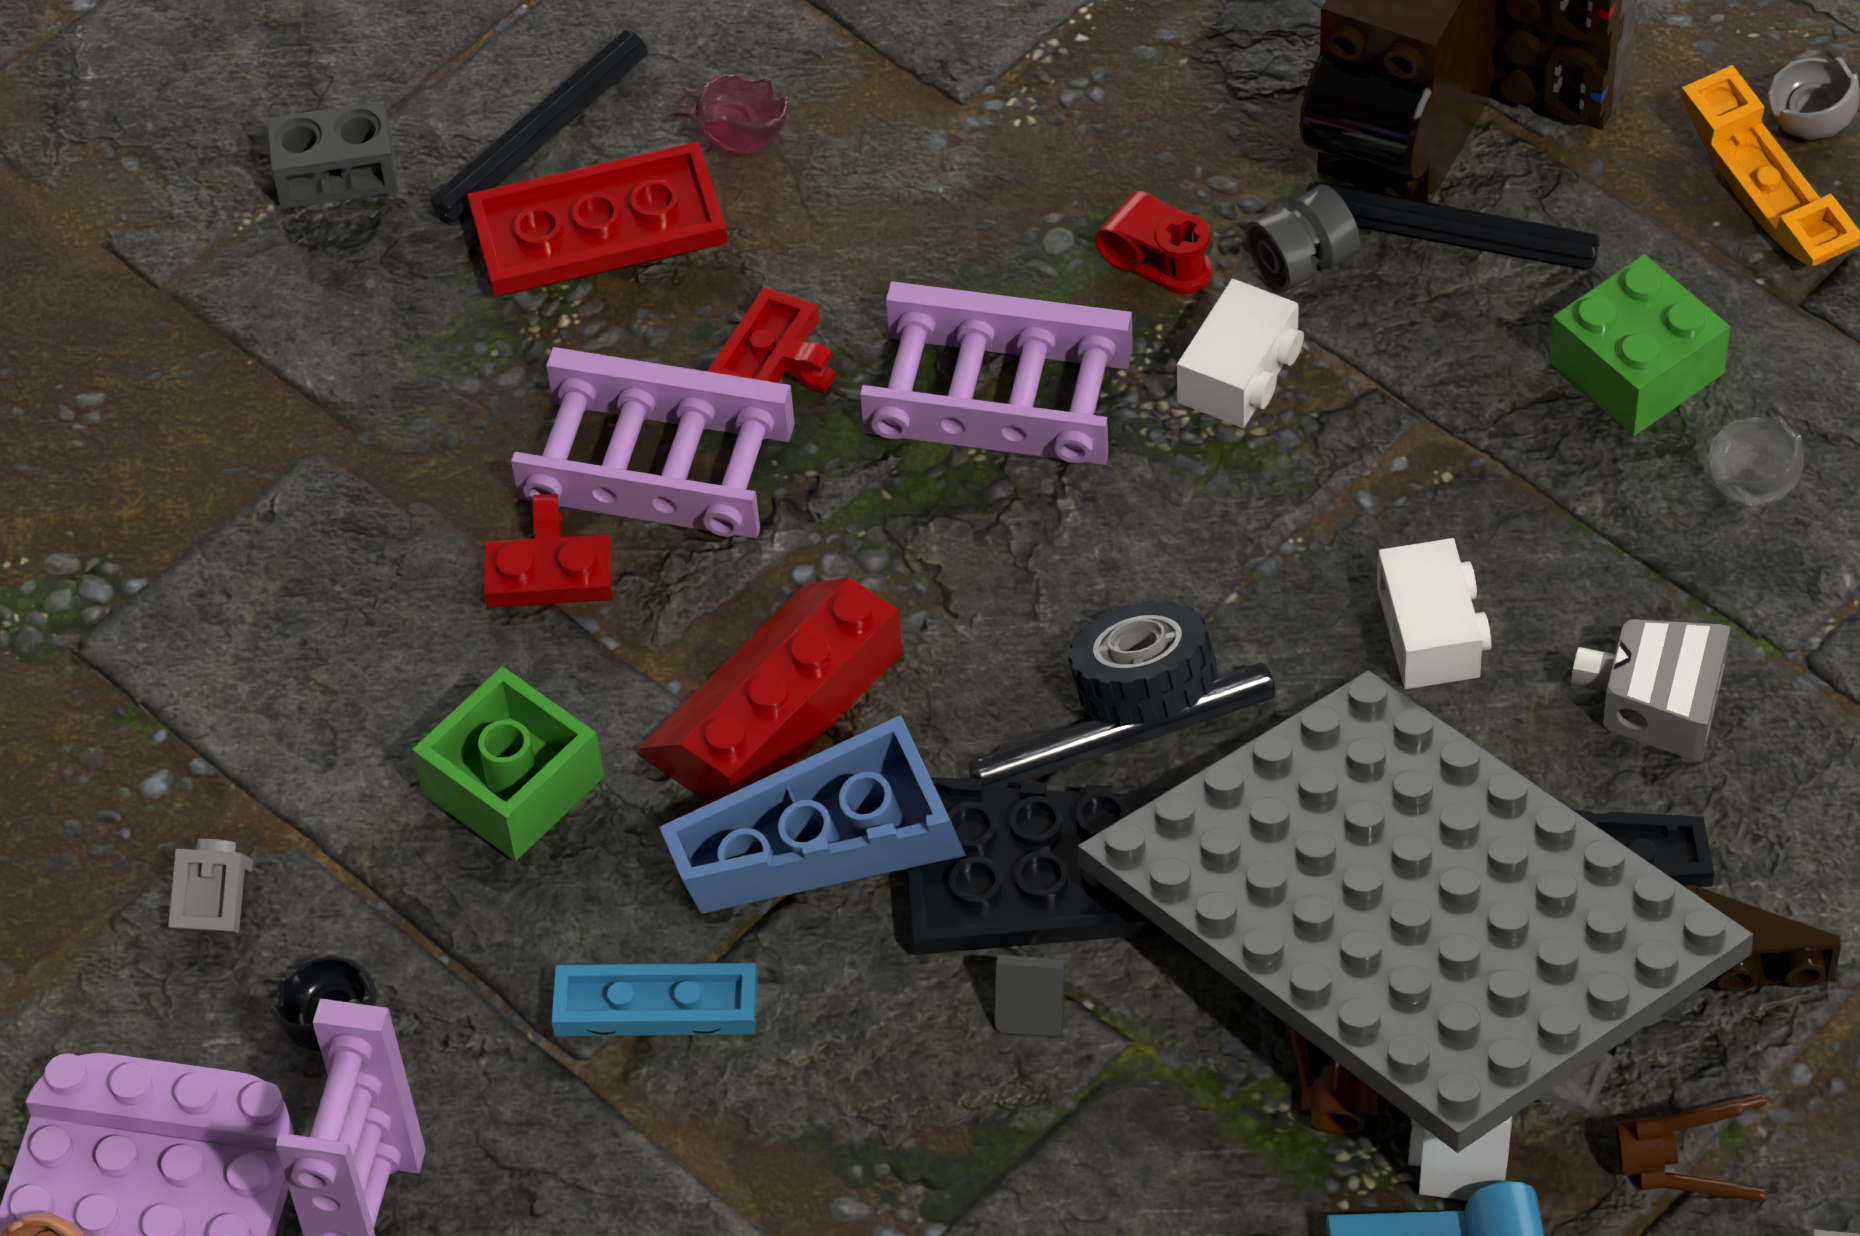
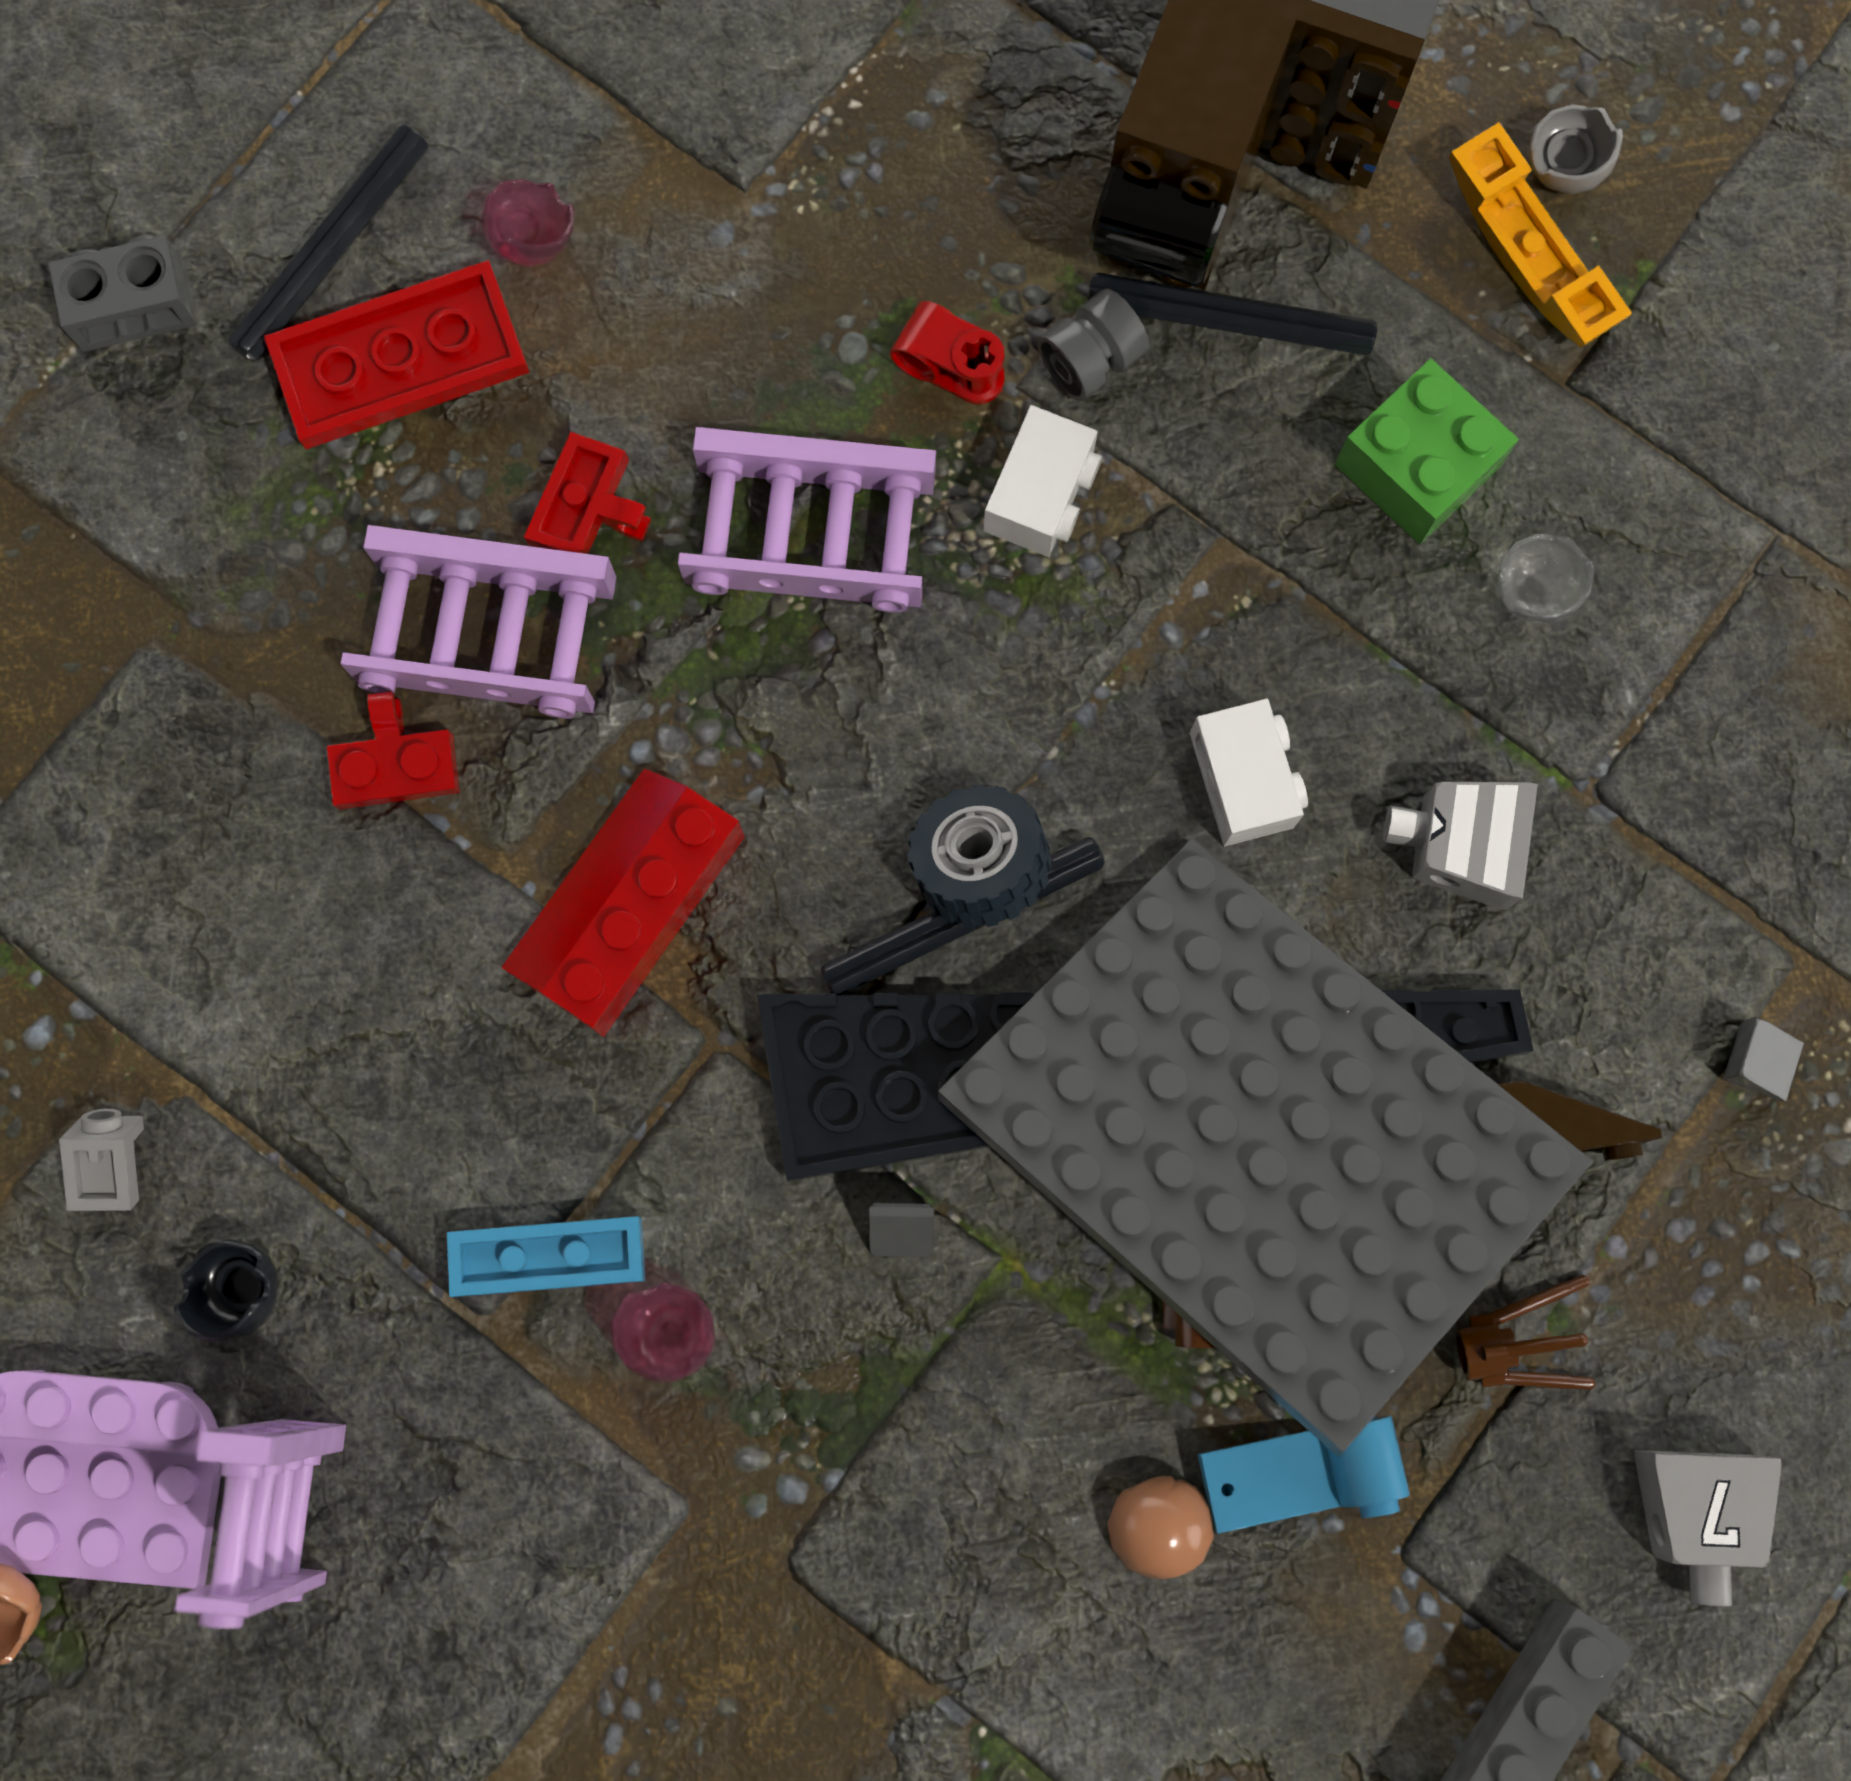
camera: 10 degrees left, 25 degrees up
bright green brick [412,666,605,861] -> none
medium blue wedge [660,715,966,914] -> none
none -> clear pink hair [611,1282,716,1383]

